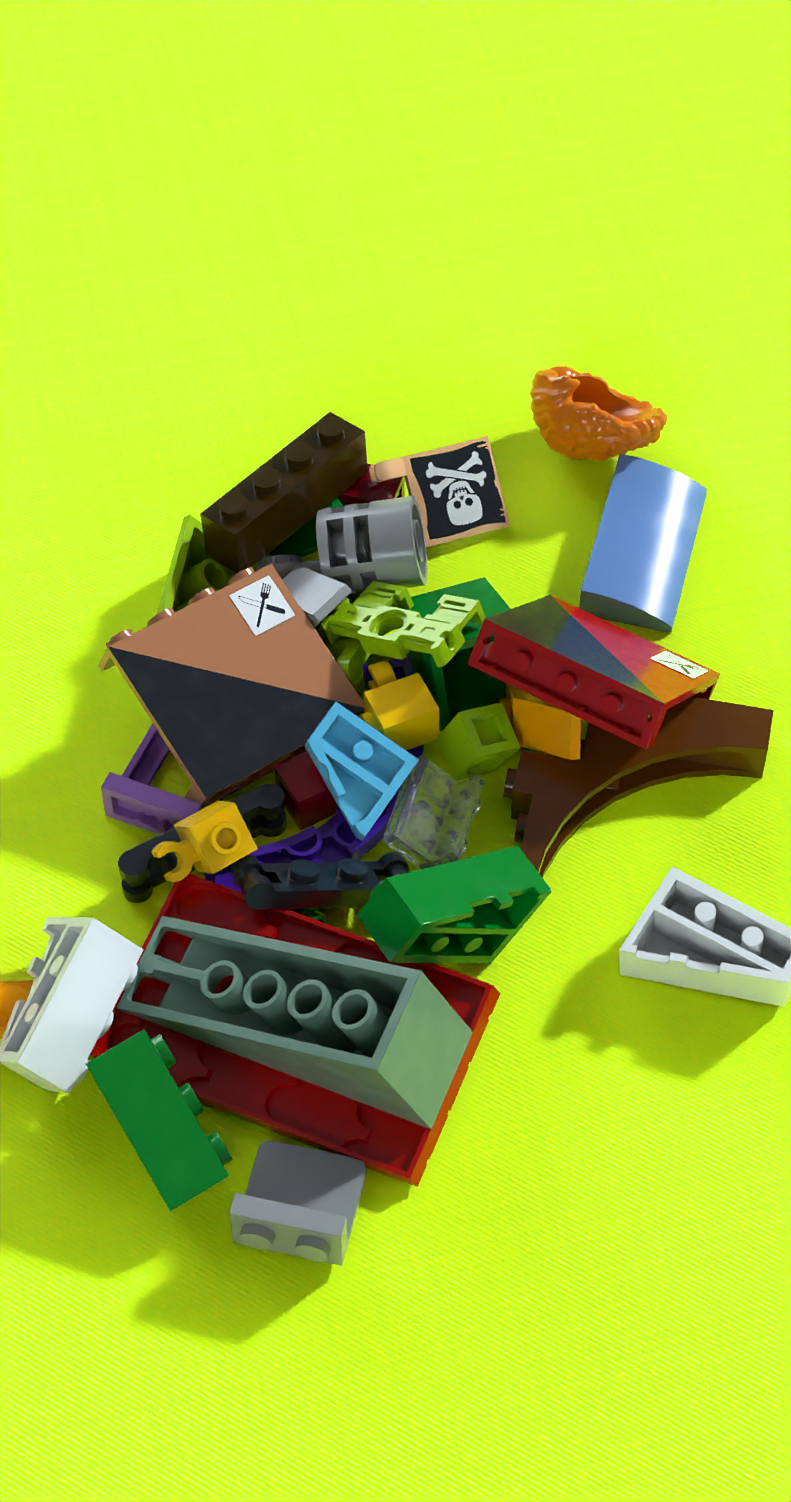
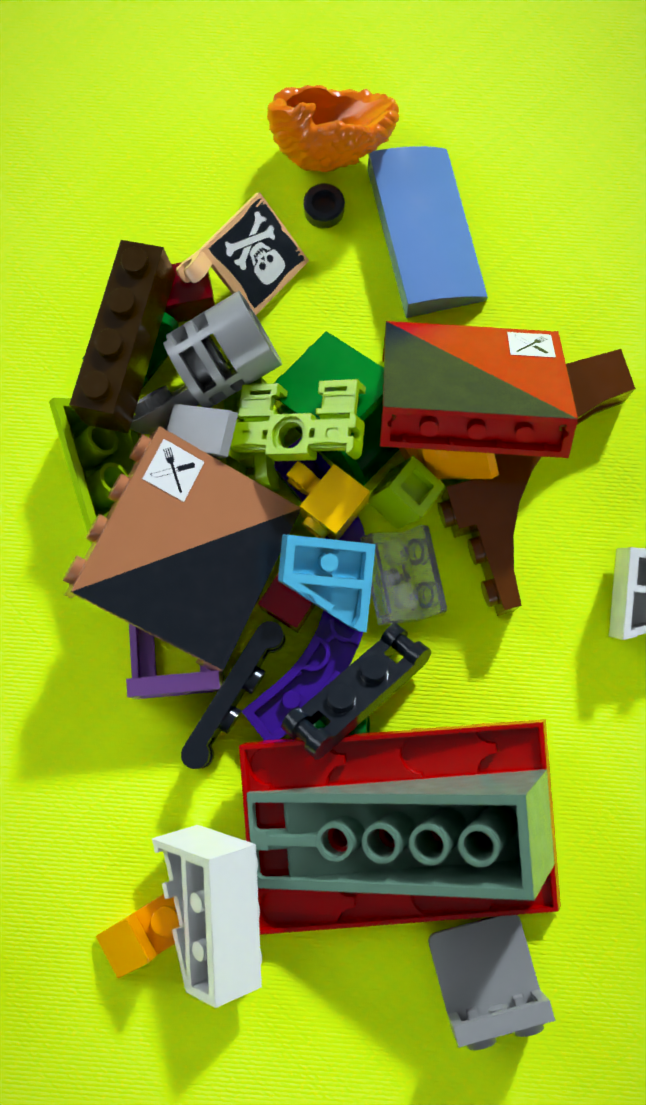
camera: 25 degrees left, 25 degrees up
green wedge [86,1029,233,1211] -> none
yellow brick [151,801,258,882] -> none
green wedge [357,846,552,963] -> none
none -> black tile [303,183,345,228]

